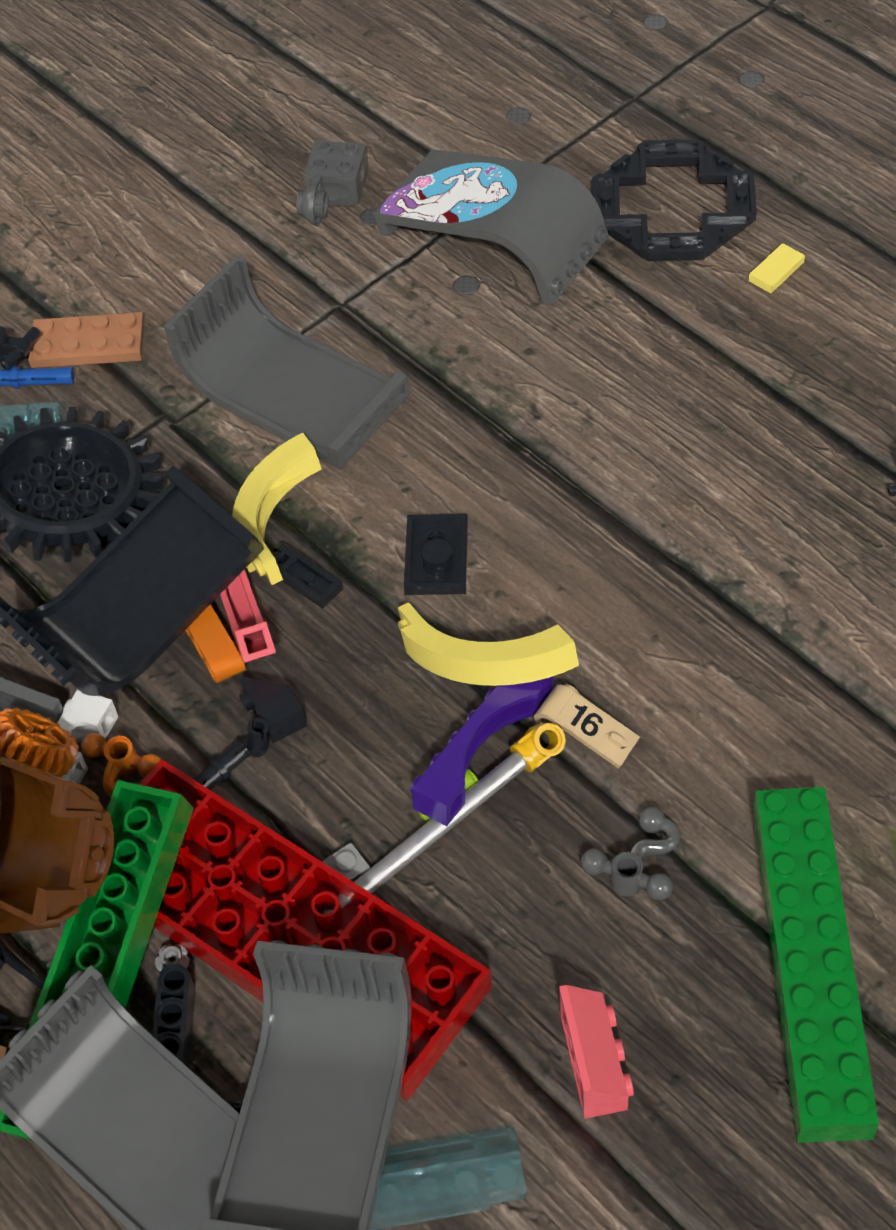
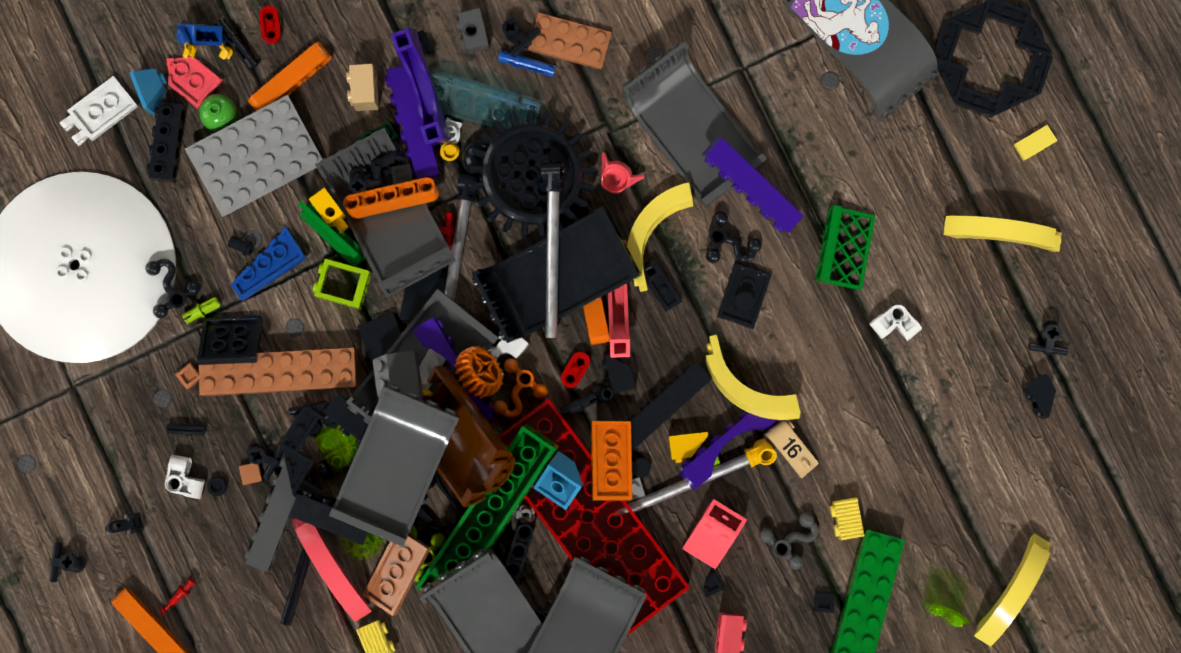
camera: 10 degrees right, 30 degrees up
none -> dark azure slope [534,451,583,510]
none -> flat silver piece [541,163,566,338]
none -> red plate [561,352,590,388]
none -> orange plate [591,421,632,501]
none -> coral piece [601,152,644,194]
none -> black brick [626,362,712,451]
none -> black tile [632,458,651,478]
none -> yellow slope [668,432,708,463]
none -> coral slope [682,499,747,569]
none -> dark purple brick [702,137,803,233]
none -> black tile [704,571,724,598]
none -> black piece [706,211,762,263]
none -> black tile [813,591,835,613]
none -> green fence [815,205,876,291]
none -> light yellow brick [830,497,864,540]
none -> white piece [869,305,922,341]
none -> light yellow arch [943,216,1062,252]

